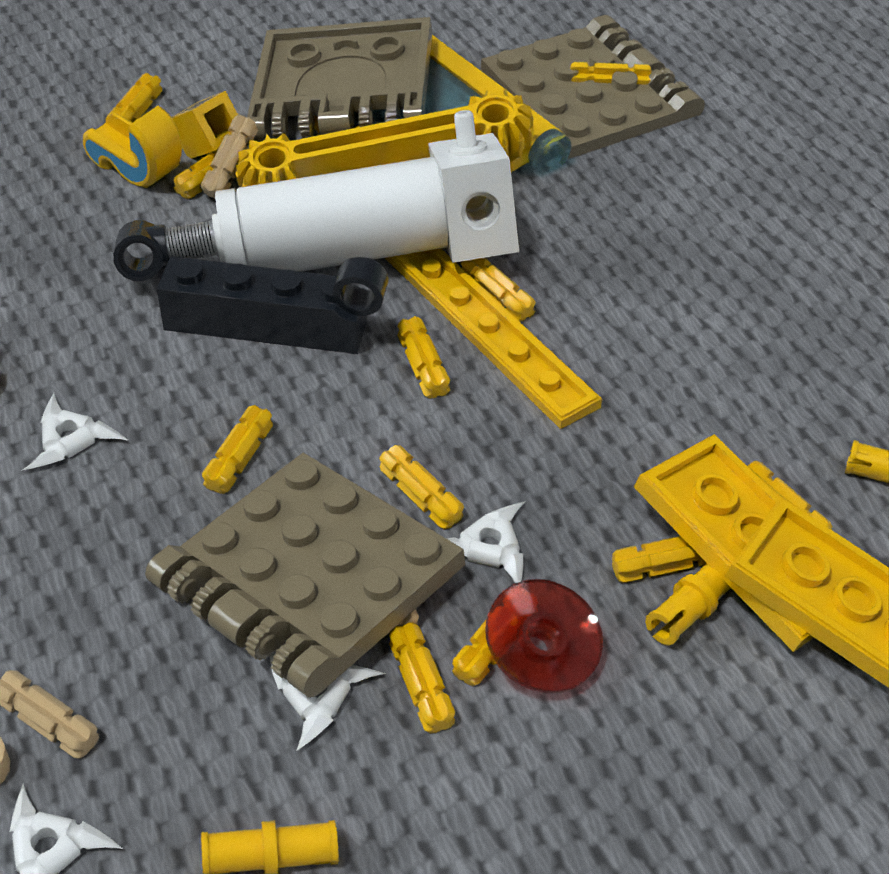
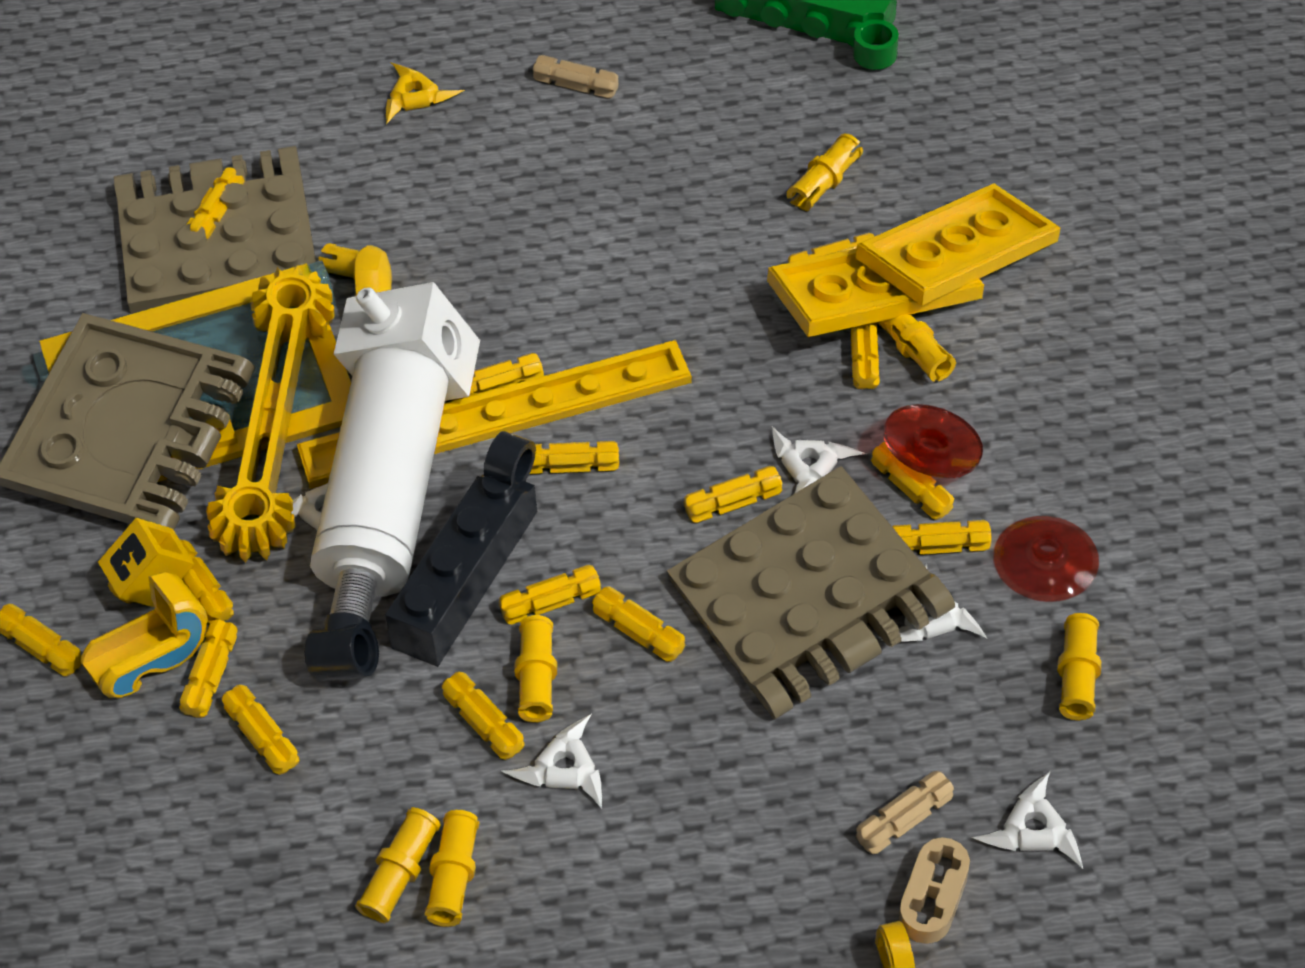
camera: 70 degrees left, 5 degrees up
tan axle [201,115,258,198] -> none
none -> yellow axle [179,619,238,718]
none -> yellow axle [222,684,300,775]
none -> yellow arm [319,243,392,296]
none -> yellow piece [386,62,465,125]
none -> yellow axle [442,671,525,760]
none -> yellow axle [499,565,601,624]
none -> yellow pin [514,615,557,722]
none -> clear red dish [994,516,1099,602]

